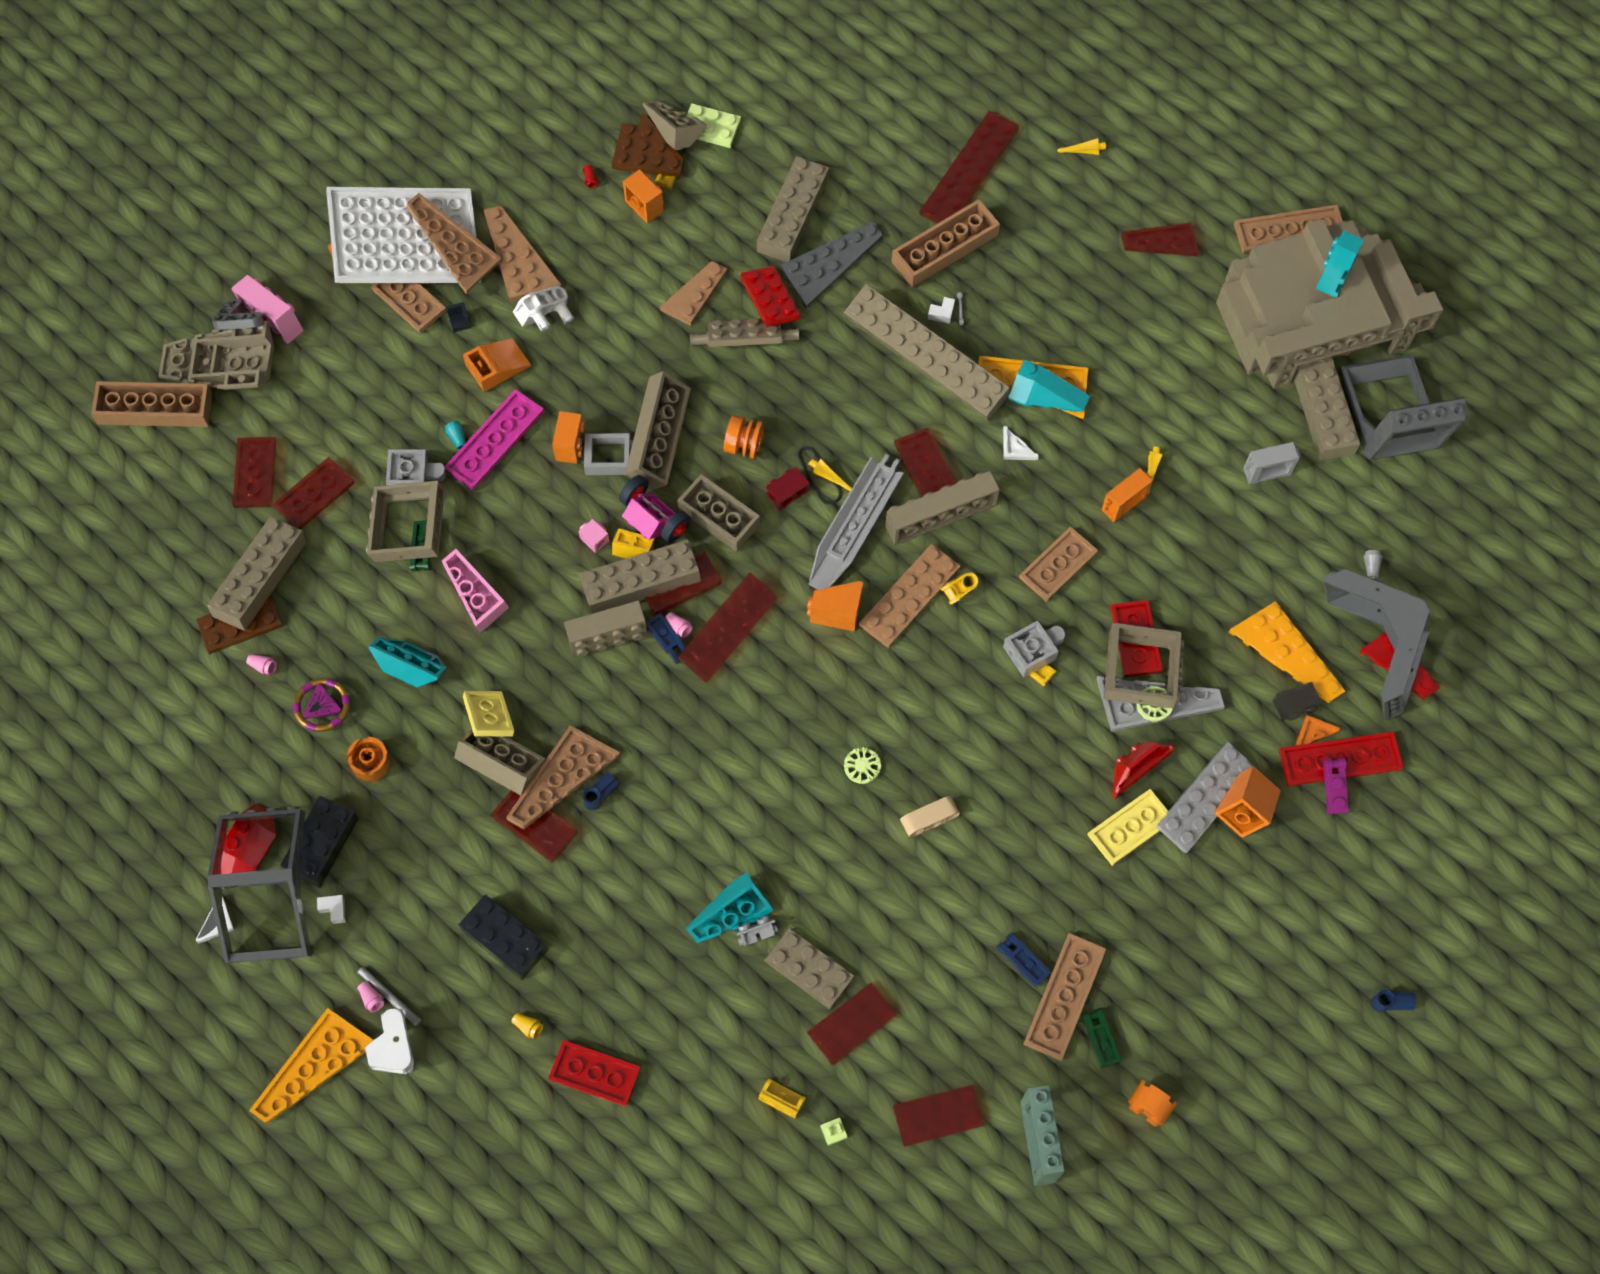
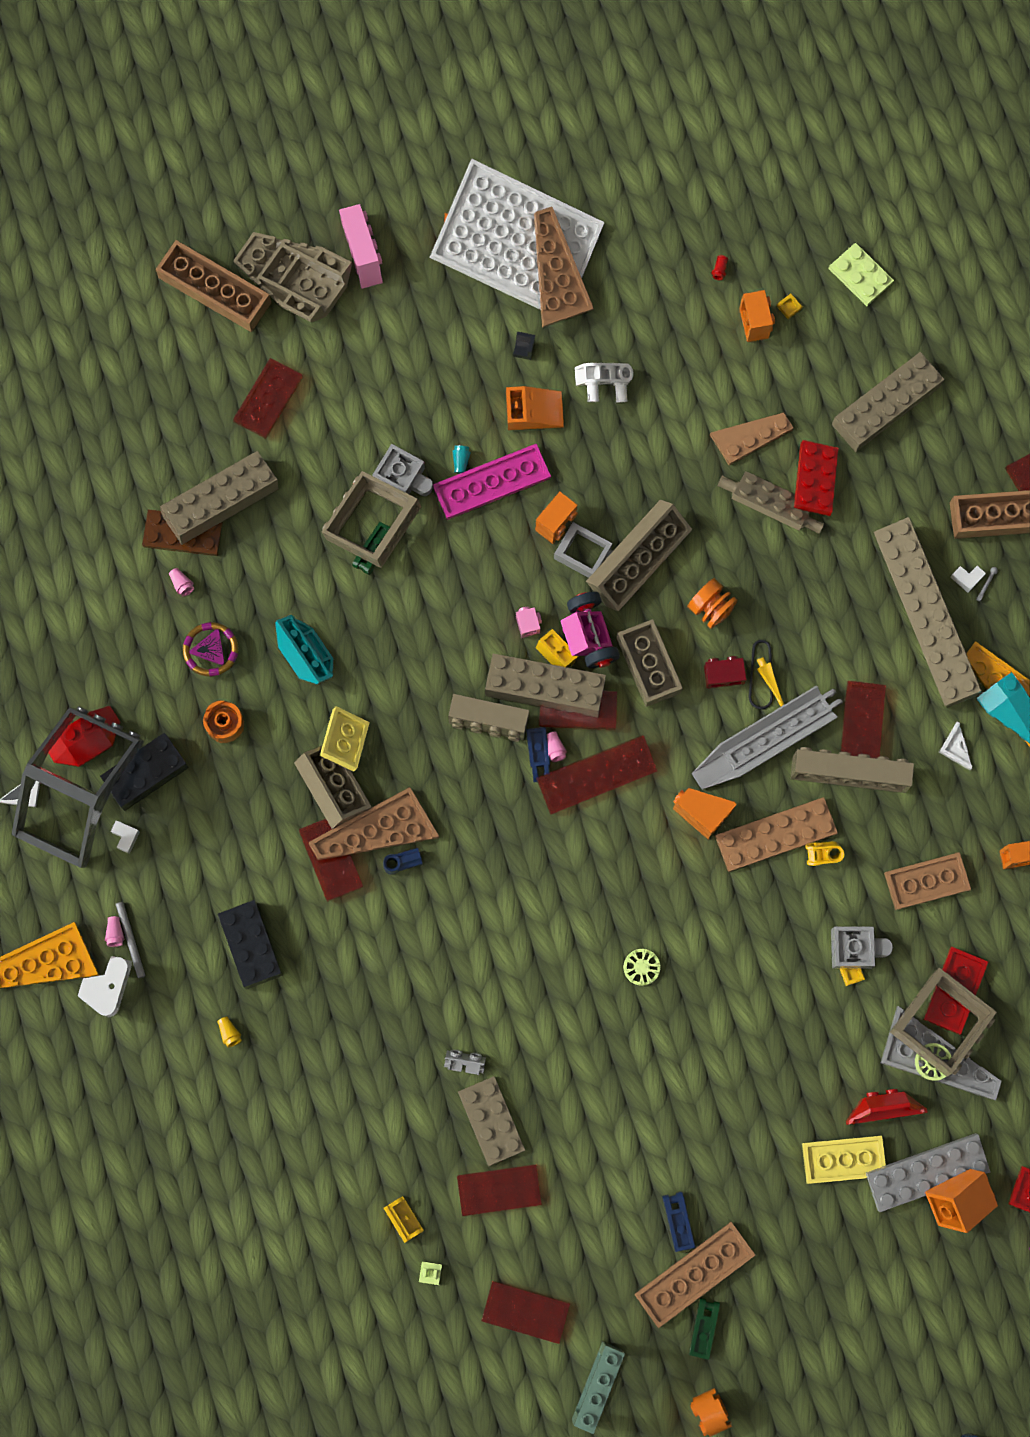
camera: 30 degrees right, 10 degrees up
dark grey beam [212,299,264,330] -> none
clear red plate [272,457,355,530] -> none
medium nougat plate [371,283,447,333] -> none
bright pink wedge [442,549,509,633] -> none
medium nougat wing [484,206,562,302] -> none
red plate [548,1040,641,1107] -> none
reddish brown wing [612,113,684,177] -> none
dark tan wedge [643,100,707,150] -> none
teal wedge [686,872,774,943] -> none
dark grey wing [781,222,882,309] -> none
tan beam [900,796,960,838] -> none

